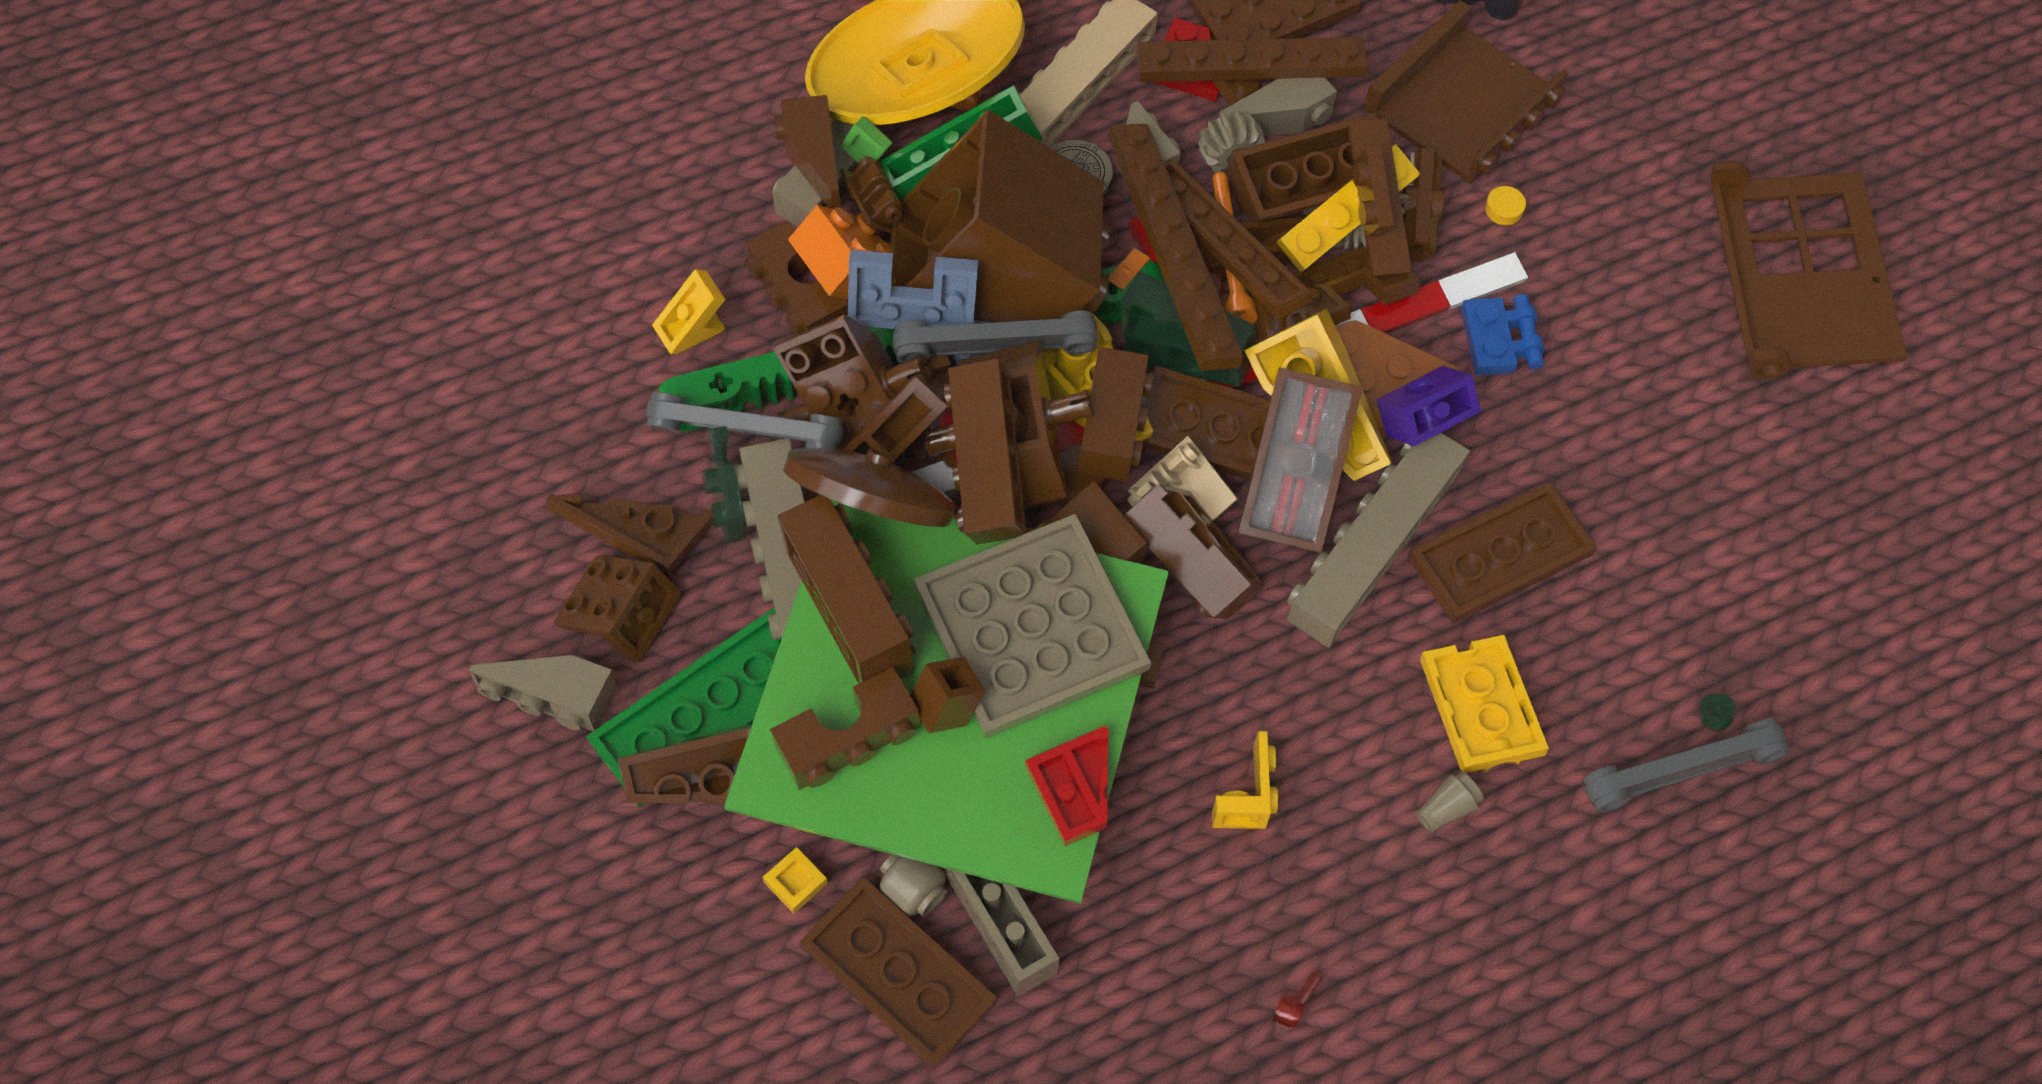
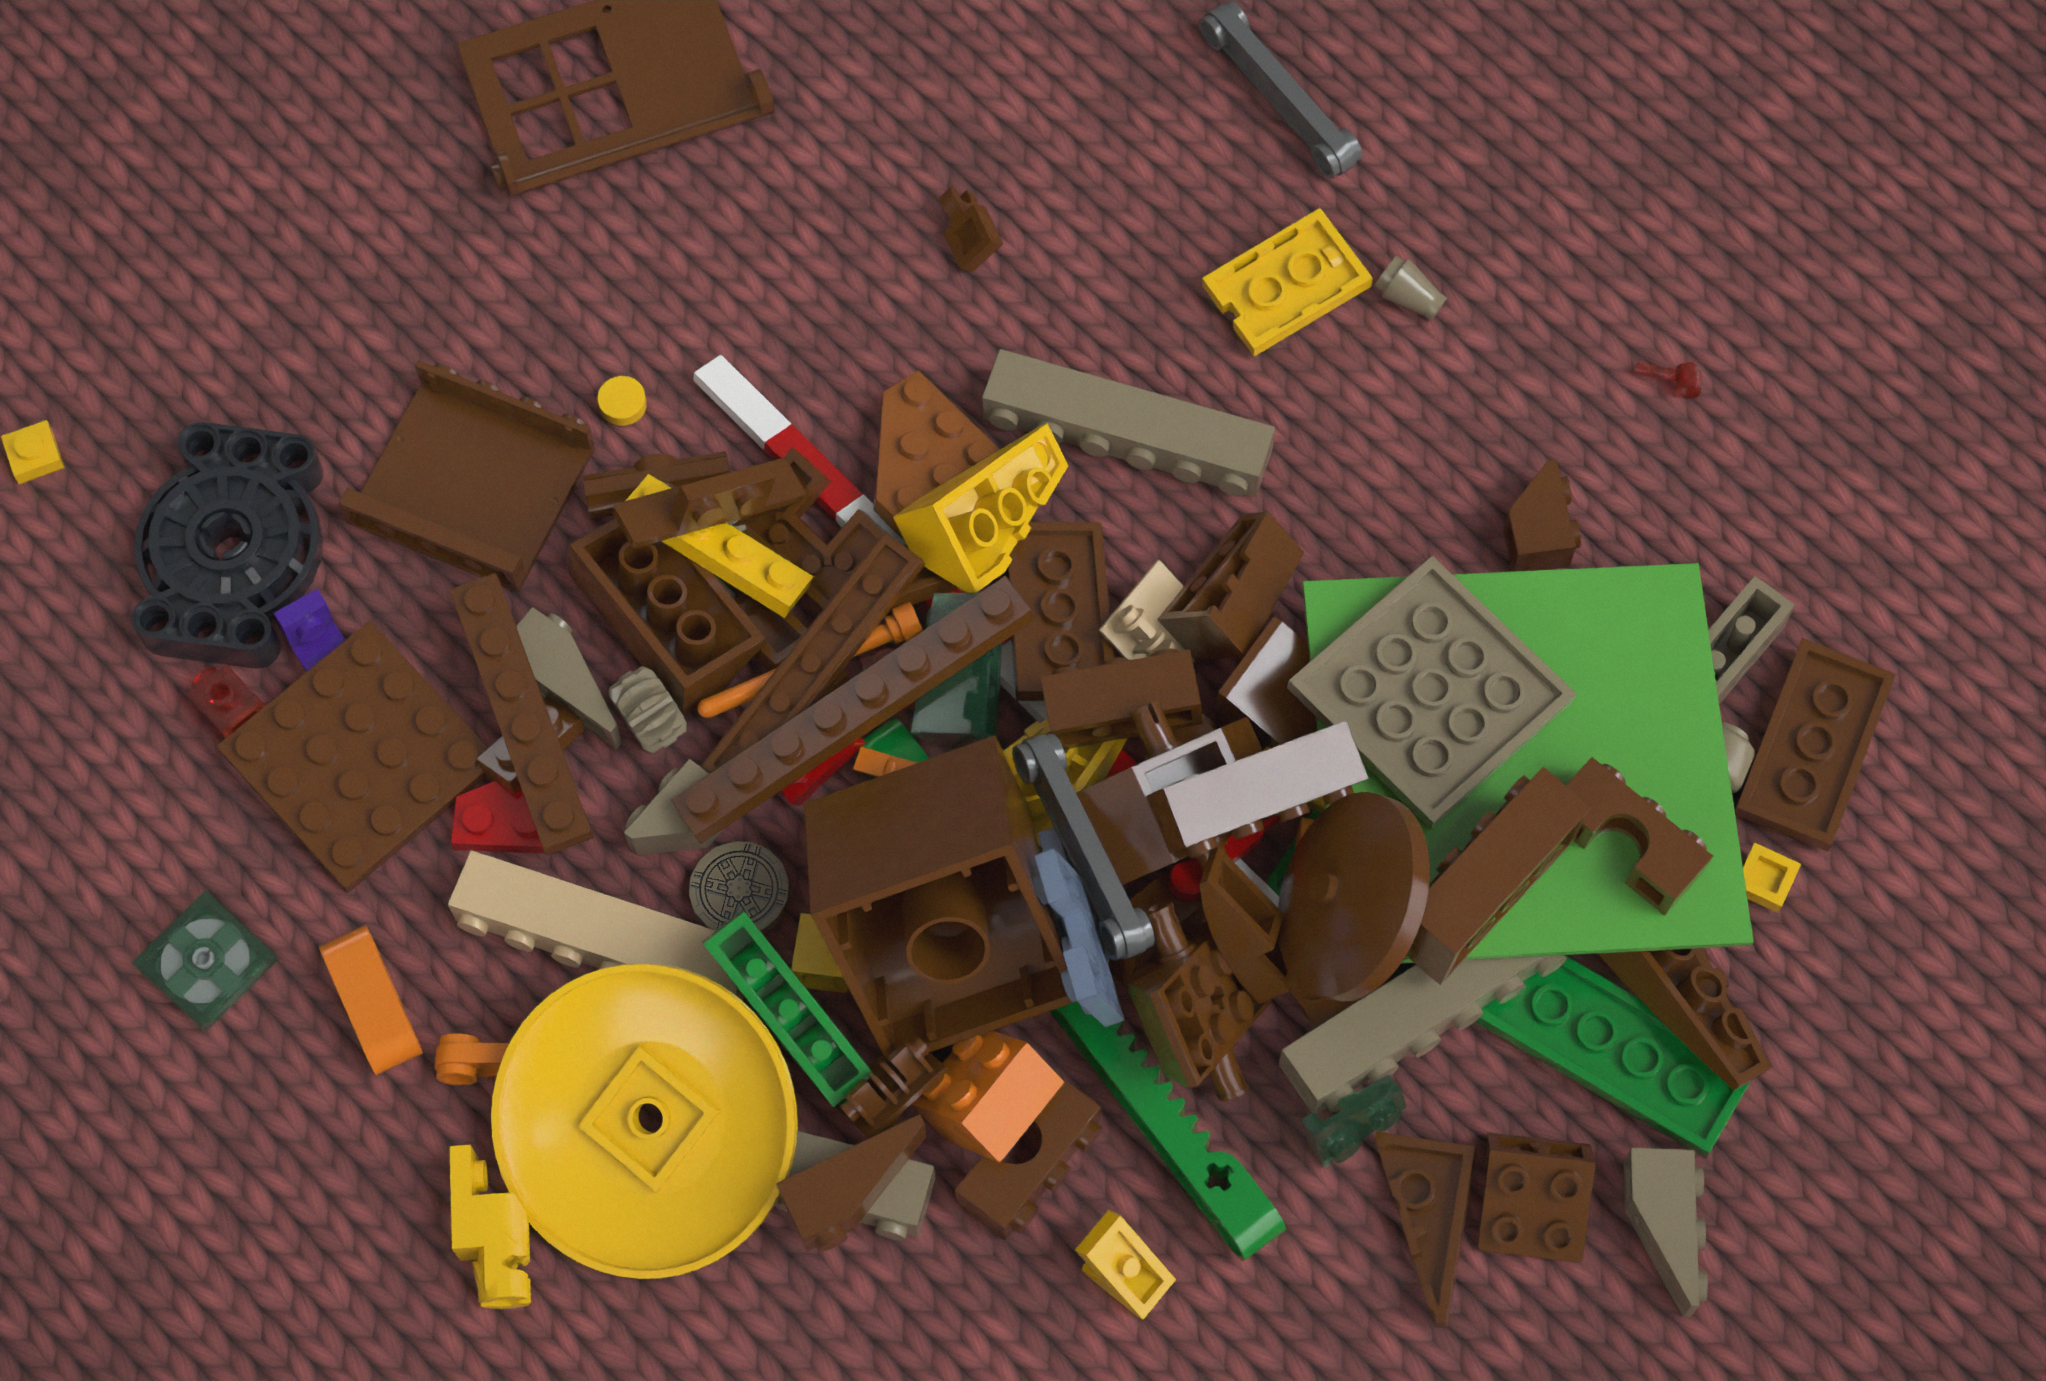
camera: 105 degrees left, 5 degrees up
piece [646,392,844,450] -> none
bright green plate [840,116,893,163] -> none
reddish brown brick [910,657,986,734] -> none
red wing [1025,725,1109,846] -> none
yellow bracket [1212,731,1278,829] -> none
clear brick [1237,367,1363,553] -> none
dark purple brick [1376,366,1481,446] -> none
reddish brown plate [1408,482,1597,624] -> none
blue plate [1461,294,1545,376] -> none
clear green hinge [1699,693,1736,732] -> none
none -> reddish brown plate [939,187,1003,272]
none -> reddish brown slope [1503,460,1581,572]

